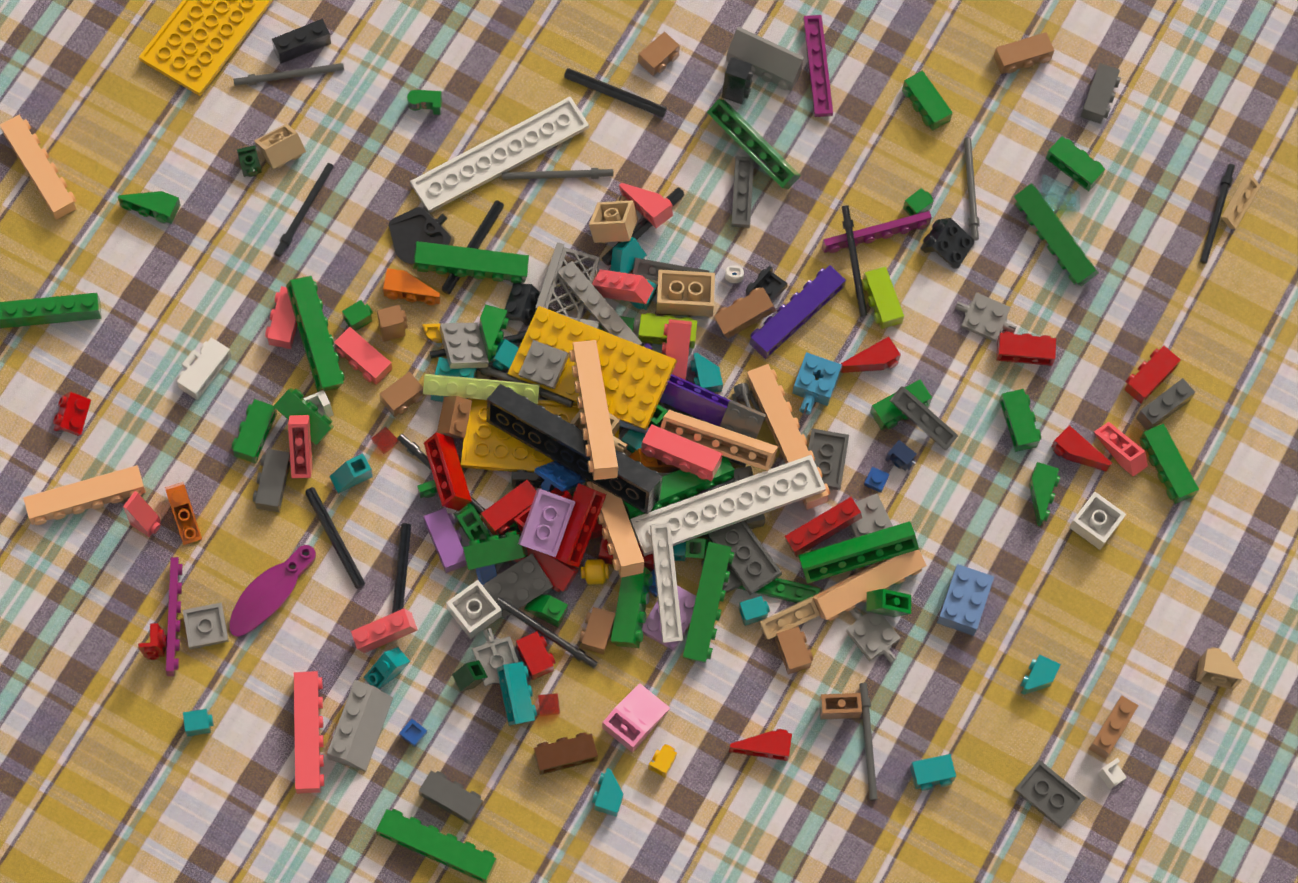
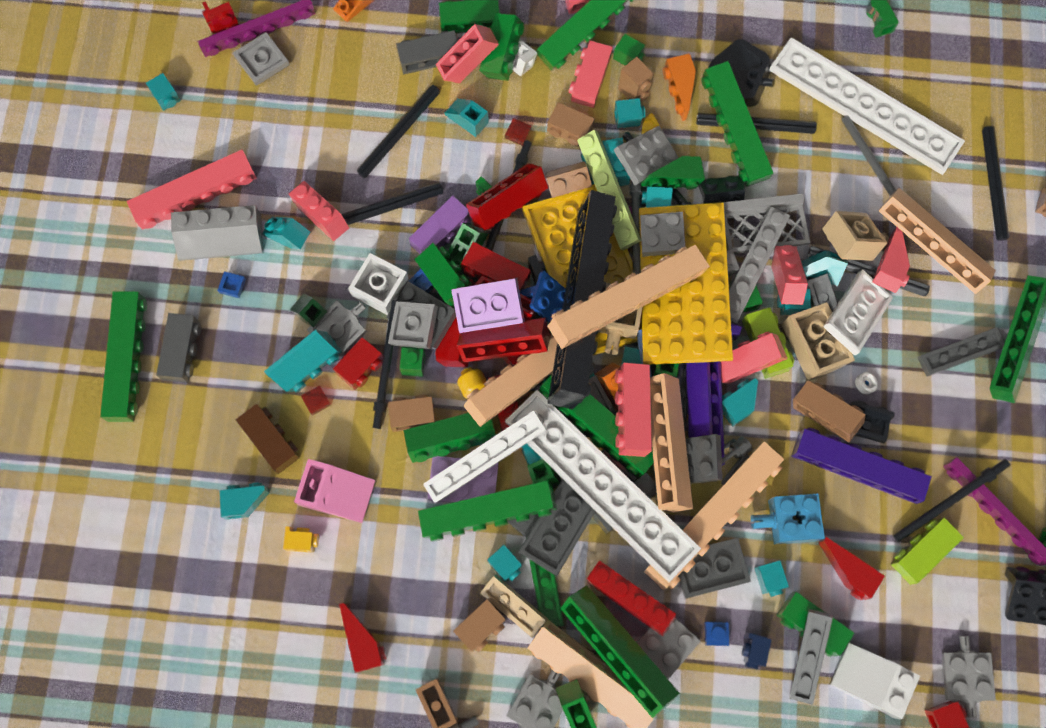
camera: 70 degrees right, 5 degrees up
magenta plant [229,545,316,637] -> none
none -> light grey plate [388,301,438,349]
none -> teal brick [614,98,645,129]
none -> teal brick [754,561,789,597]
none -> white tile [823,269,893,355]
none -> white slope [830,643,920,719]
none -> light nougat brick [879,188,996,294]

